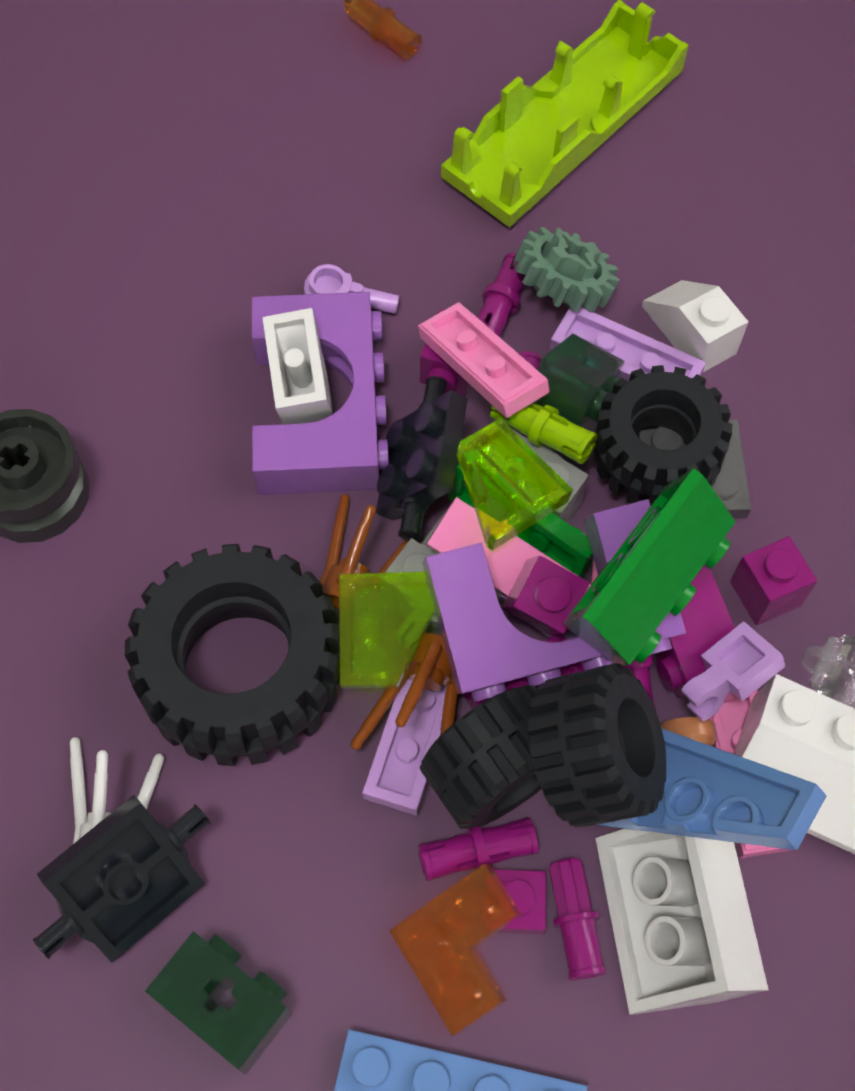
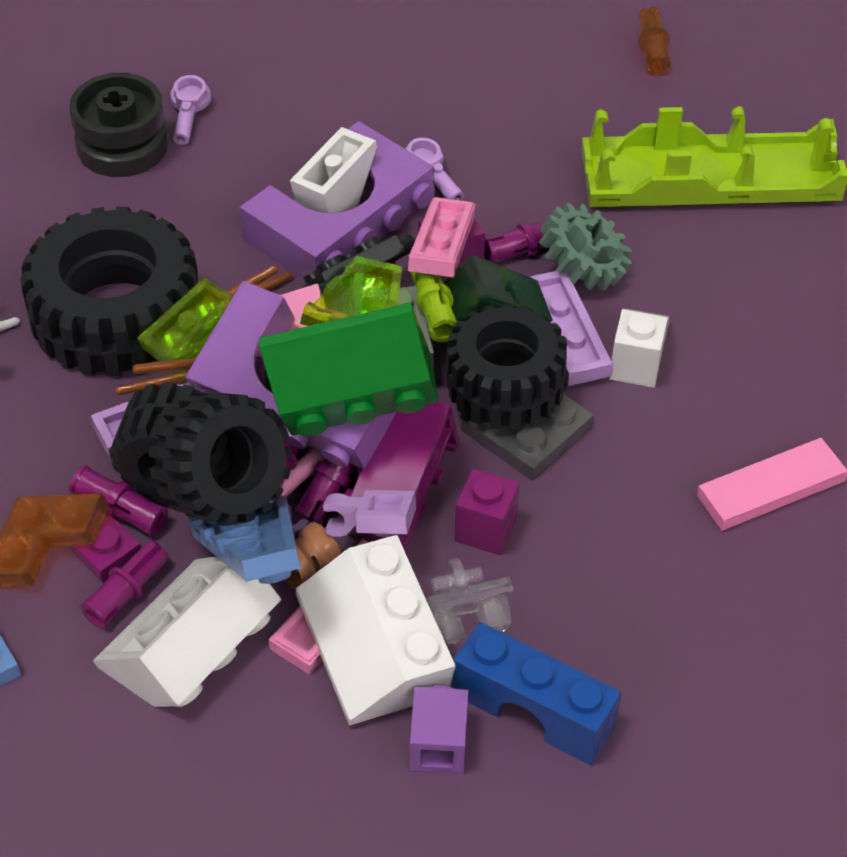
camera: 45 degrees right, 15 degrees down
none -> lavender plate [170,75,211,145]

